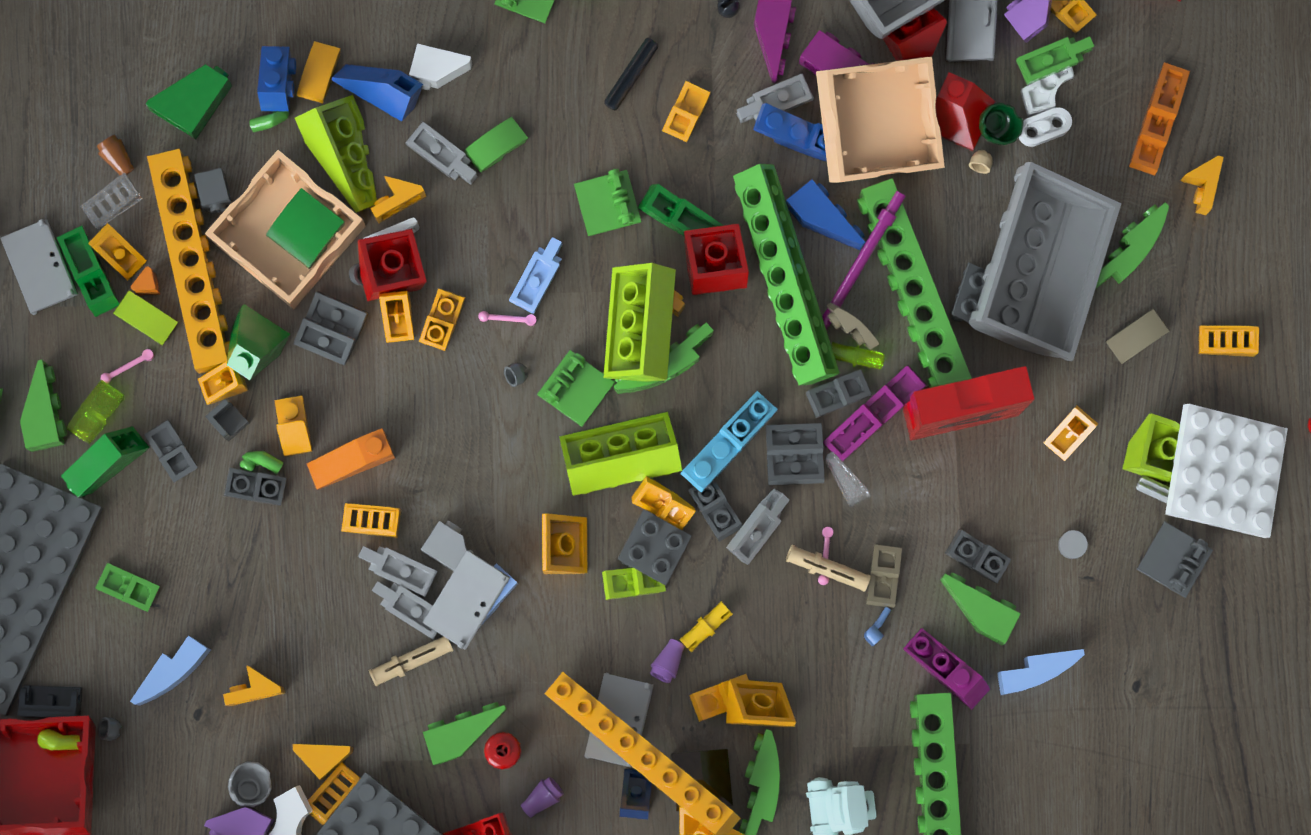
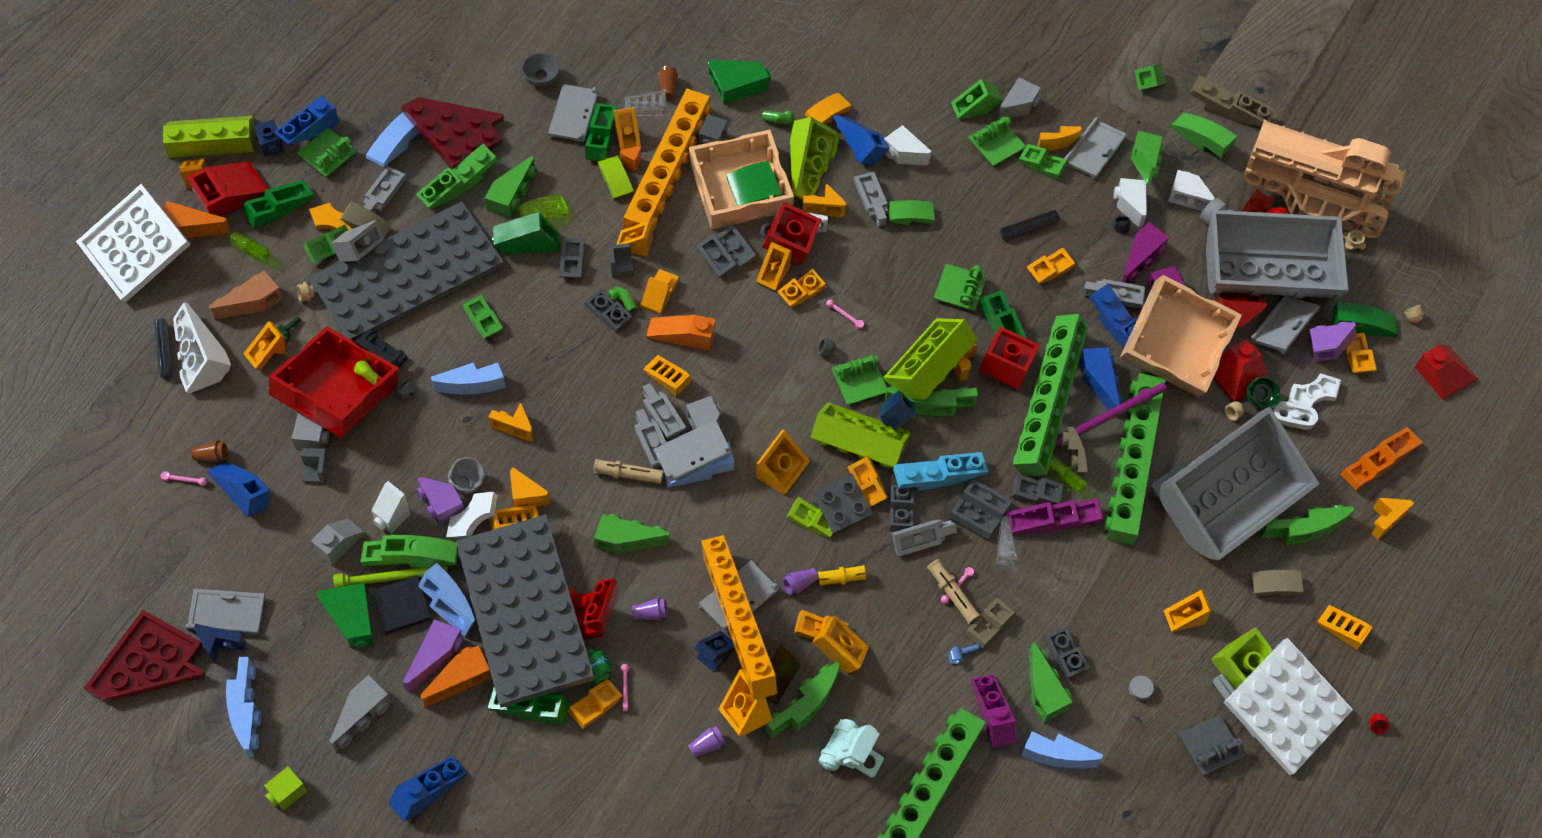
camera: 35 degrees right, 20 degrees down
bright pink hinge [100,349,154,384] -> none
green slope [227,304,290,380] -> none
blue brick [257,46,296,111] -> none
red head [484,732,522,770] -> none
light blue hinge [509,237,563,314] -> none
red tile [903,366,1034,441] -> none
bright green hinge [1016,37,1094,85] -> none
none -> dark blue brick [879,390,916,431]

